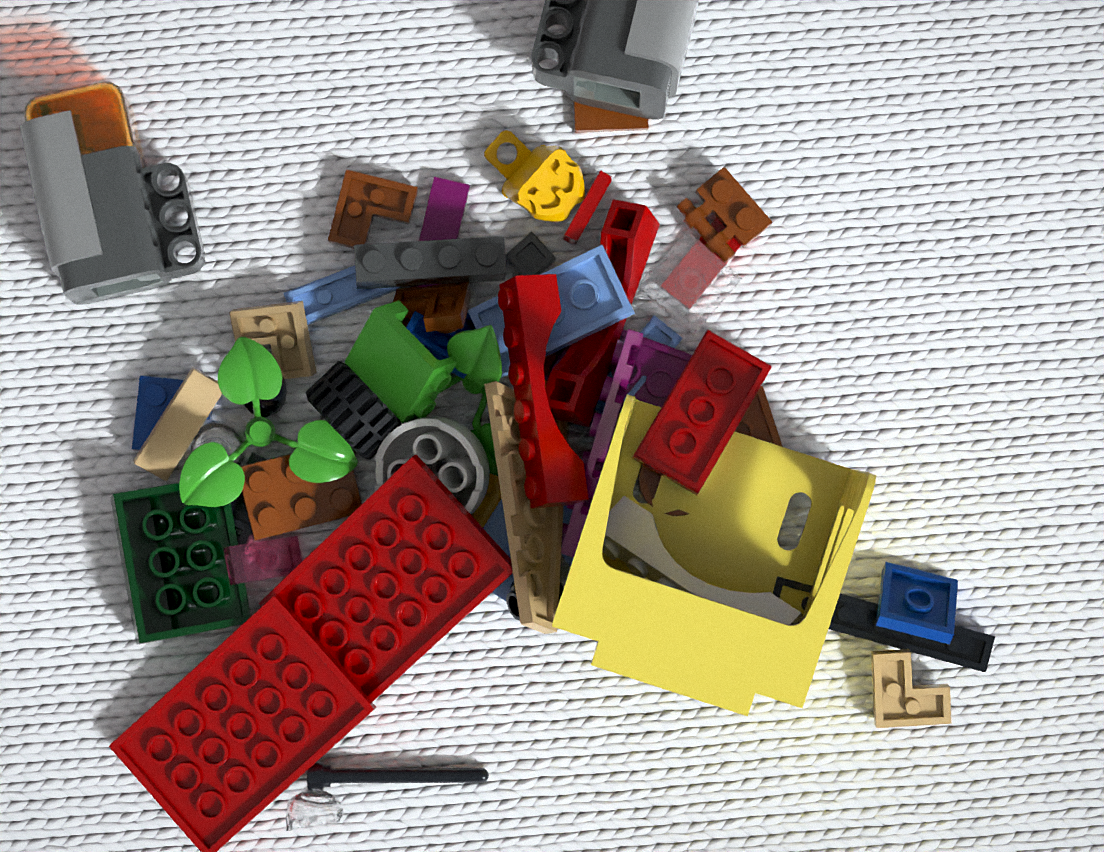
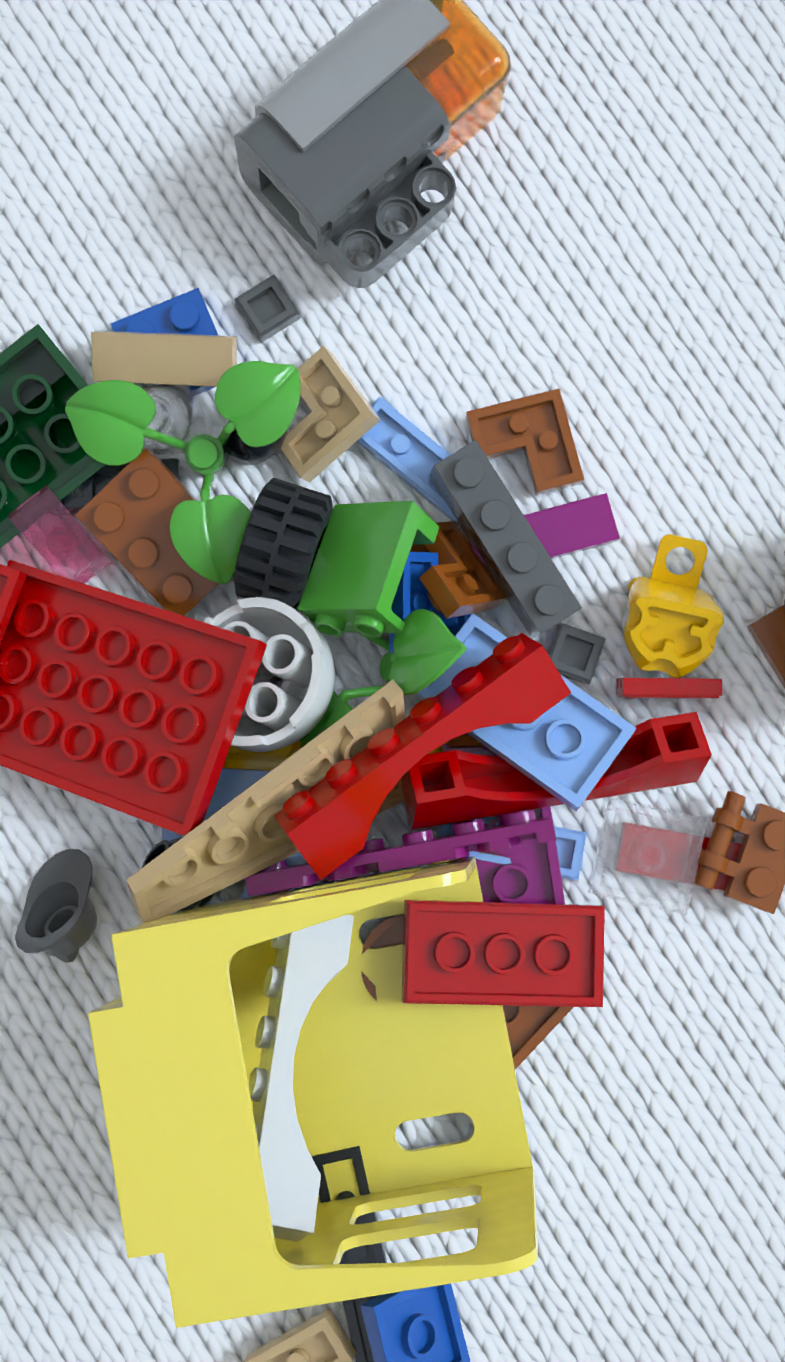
camera: 55 degrees right, 0 degrees up
none -> dark grey piece [15,849,98,963]
none -> dark grey tile [234,274,301,343]

